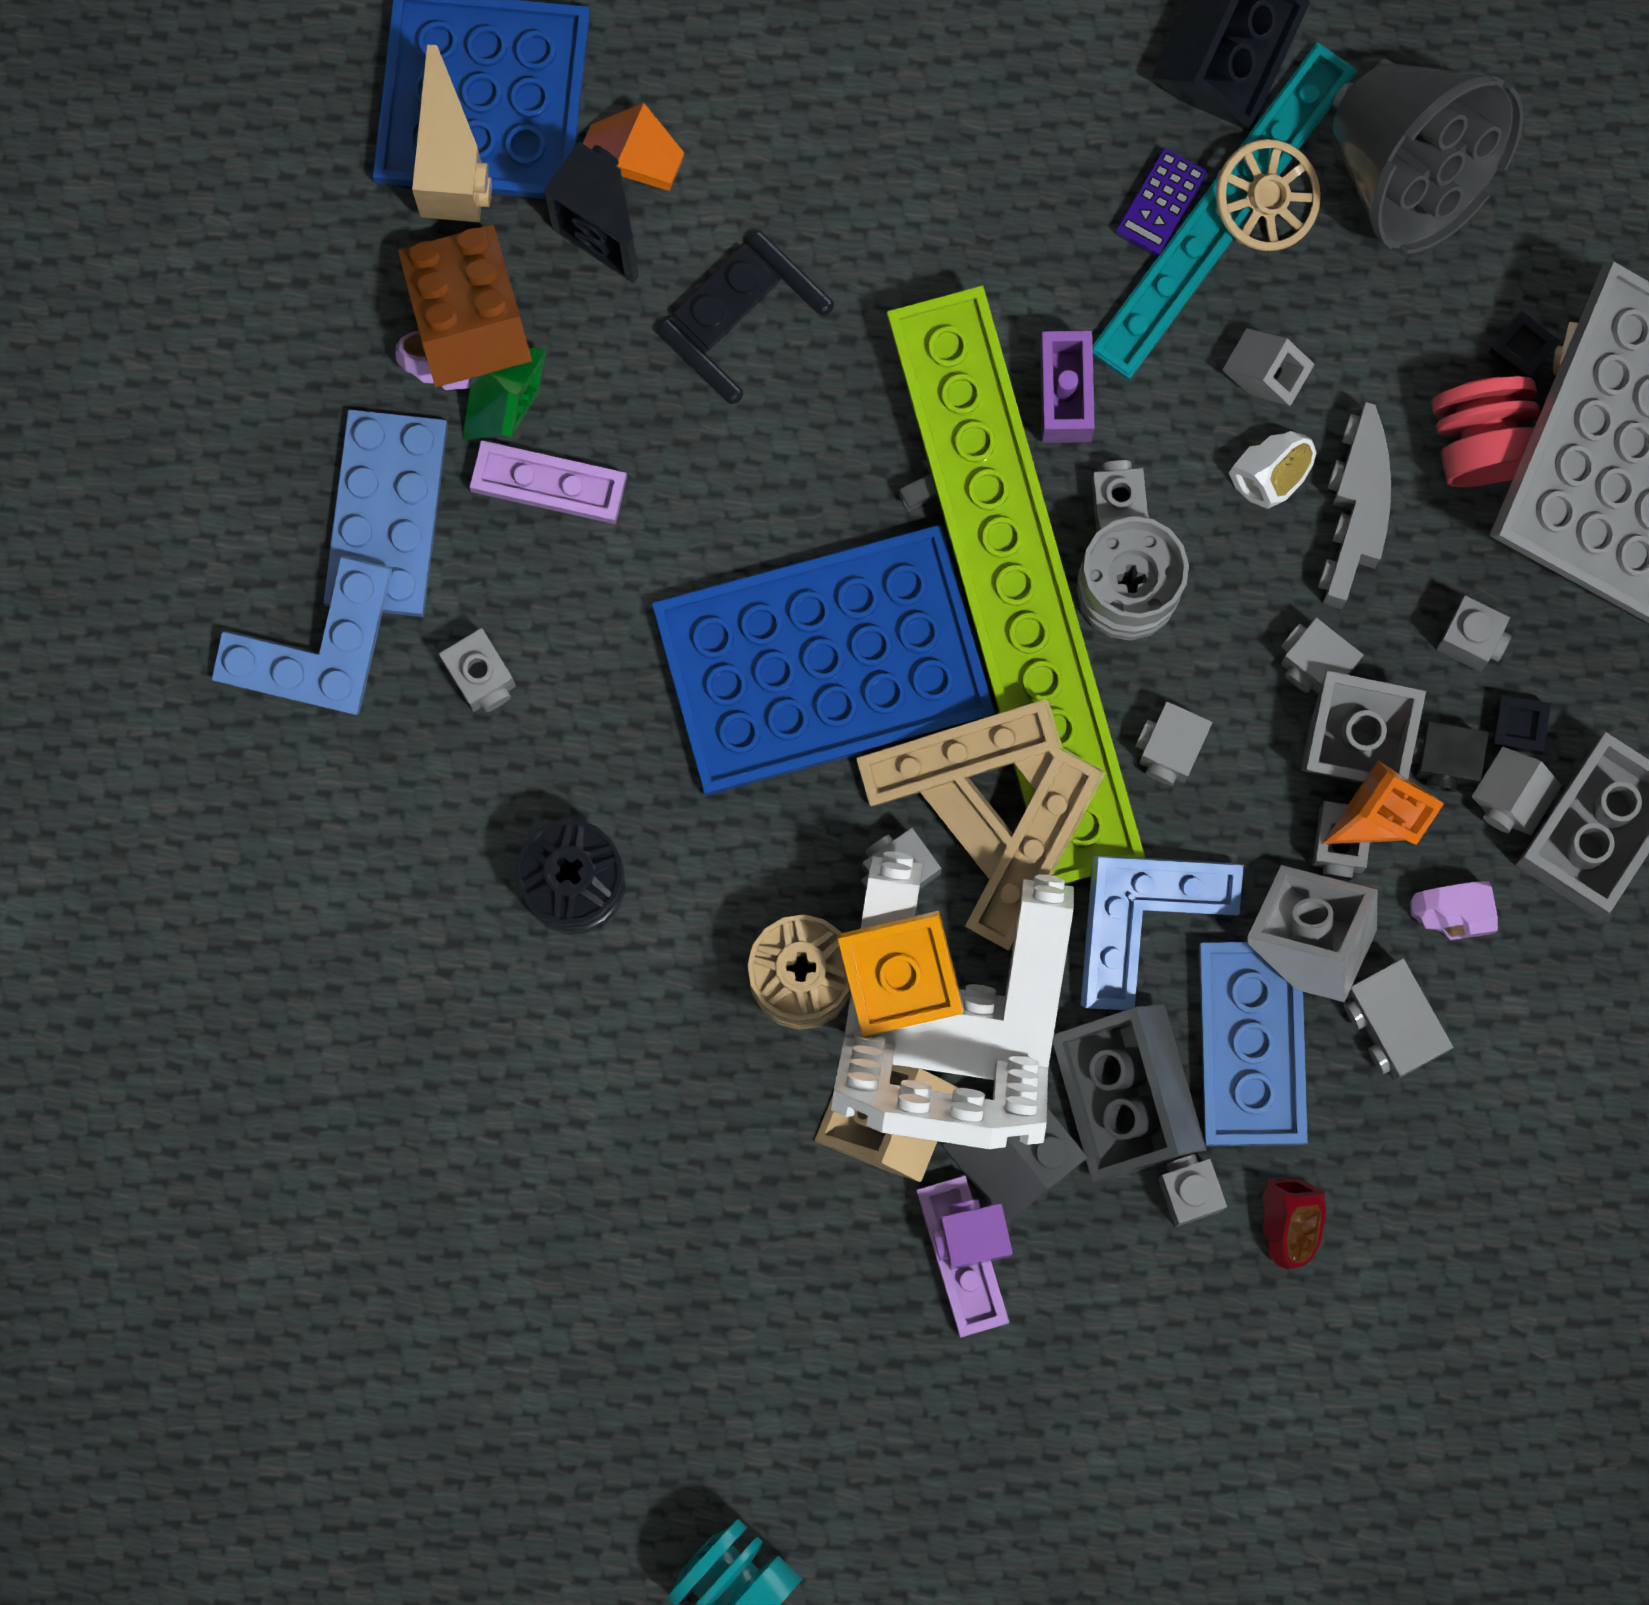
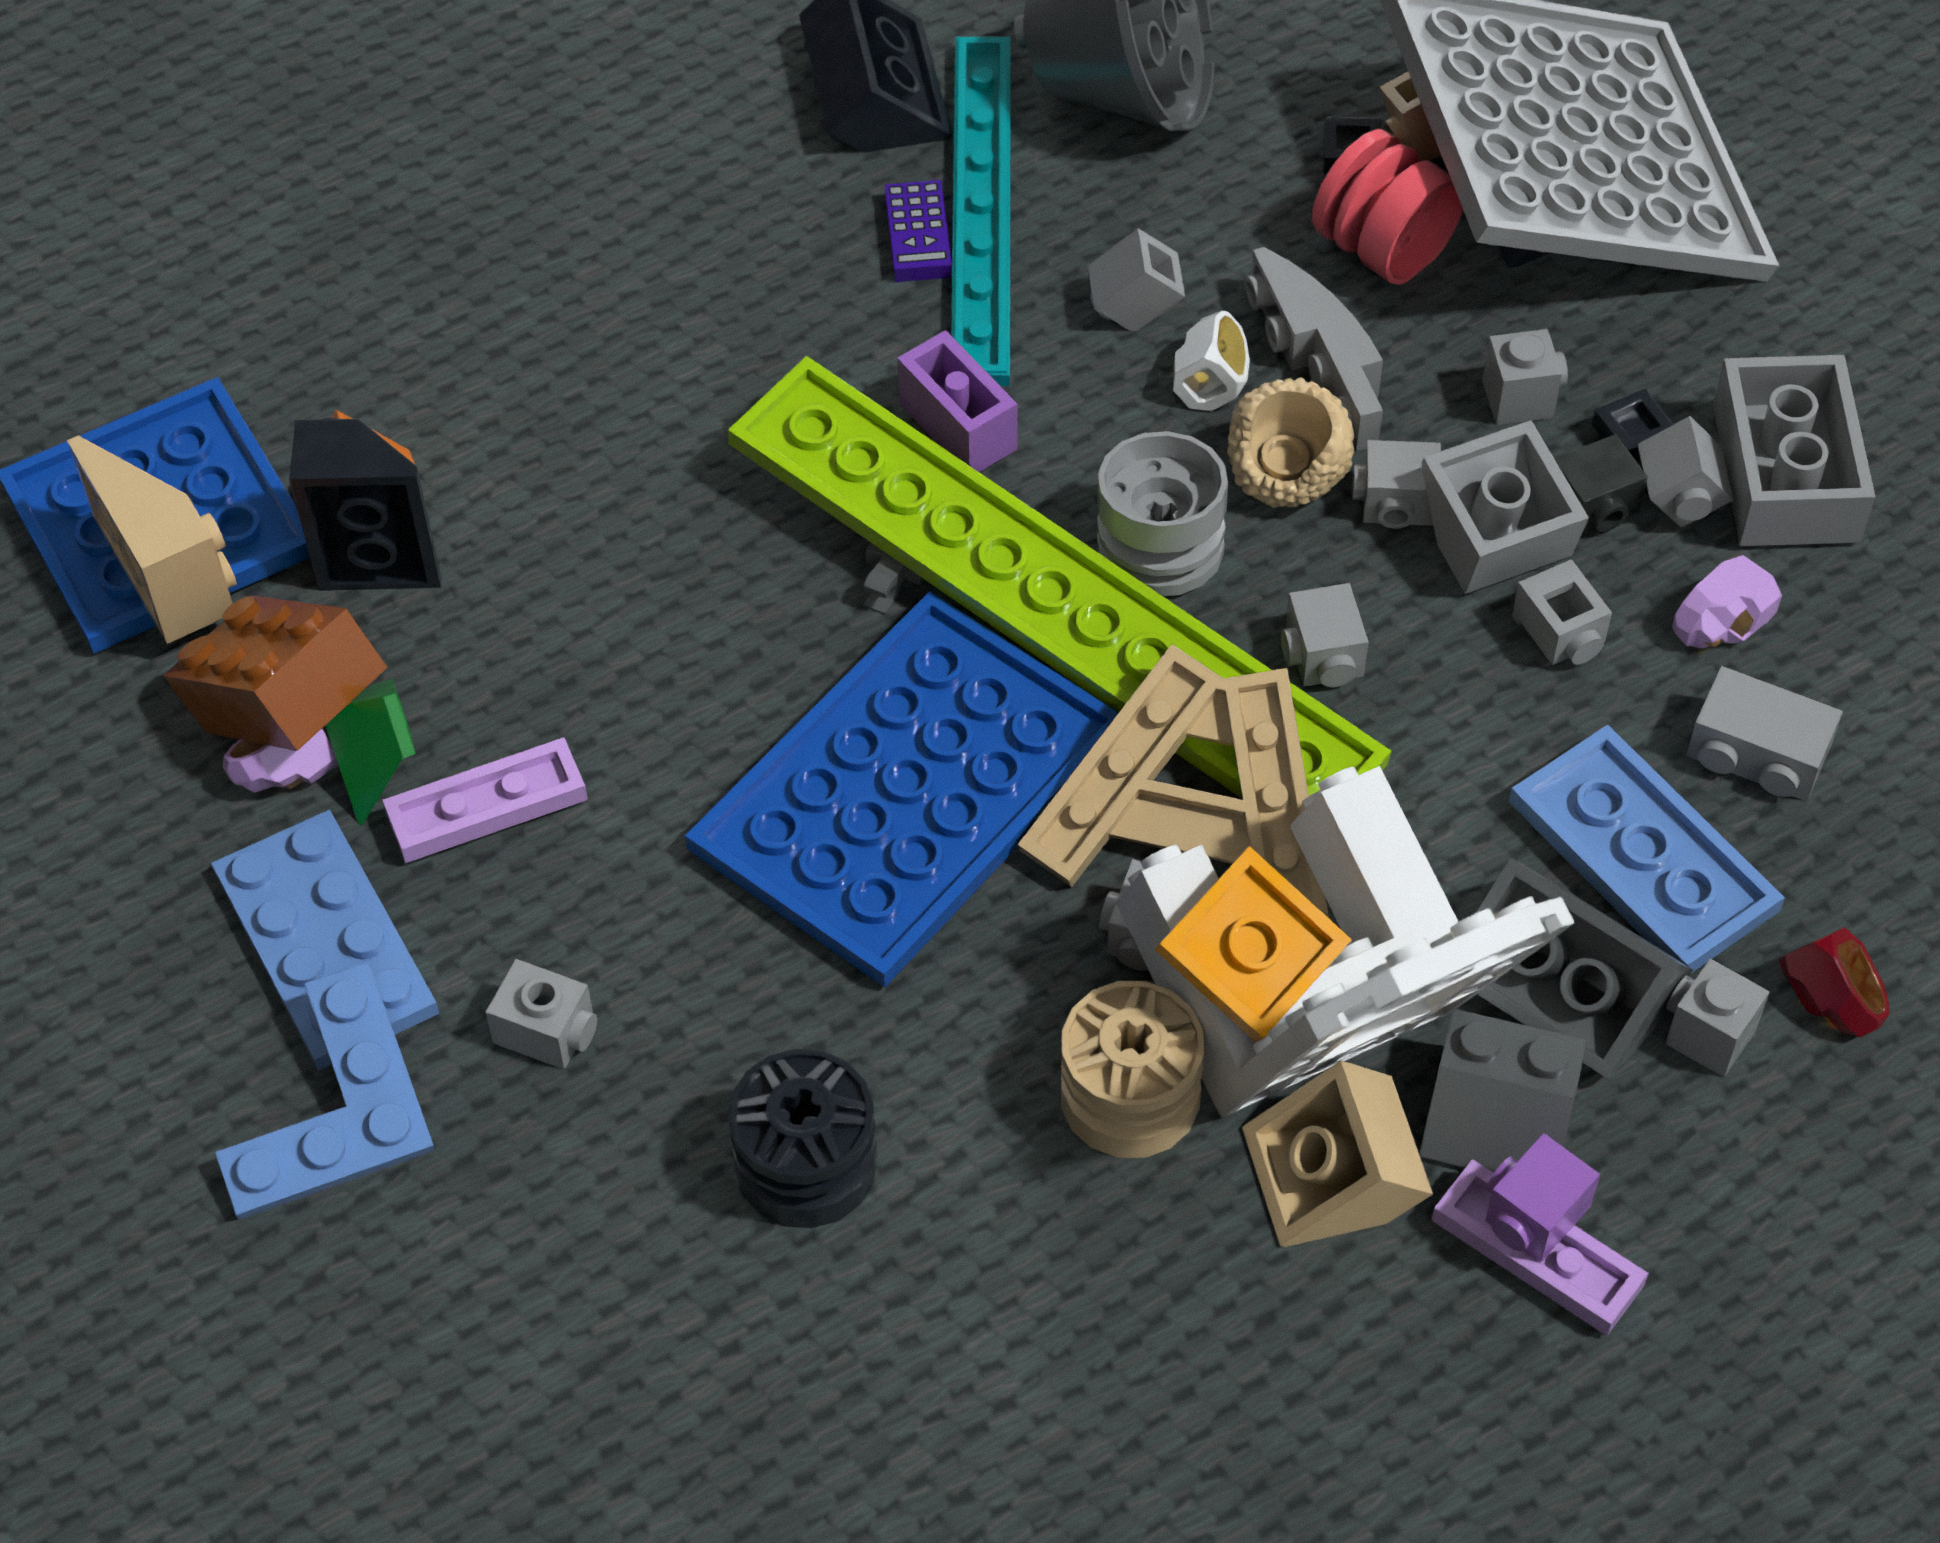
camera: 35 degrees left, 25 degrees down
black plate [656,230,834,404] -> none
plate [1080,855,1244,1010] -> none
light grey brick [1092,460,1149,532] -> none
tan wheel [1215,139,1321,251] -> none
light grey slope [1247,865,1378,1002] -> none
orange slope [1322,760,1445,845] -> none
none -> tan hair [1227,378,1354,508]

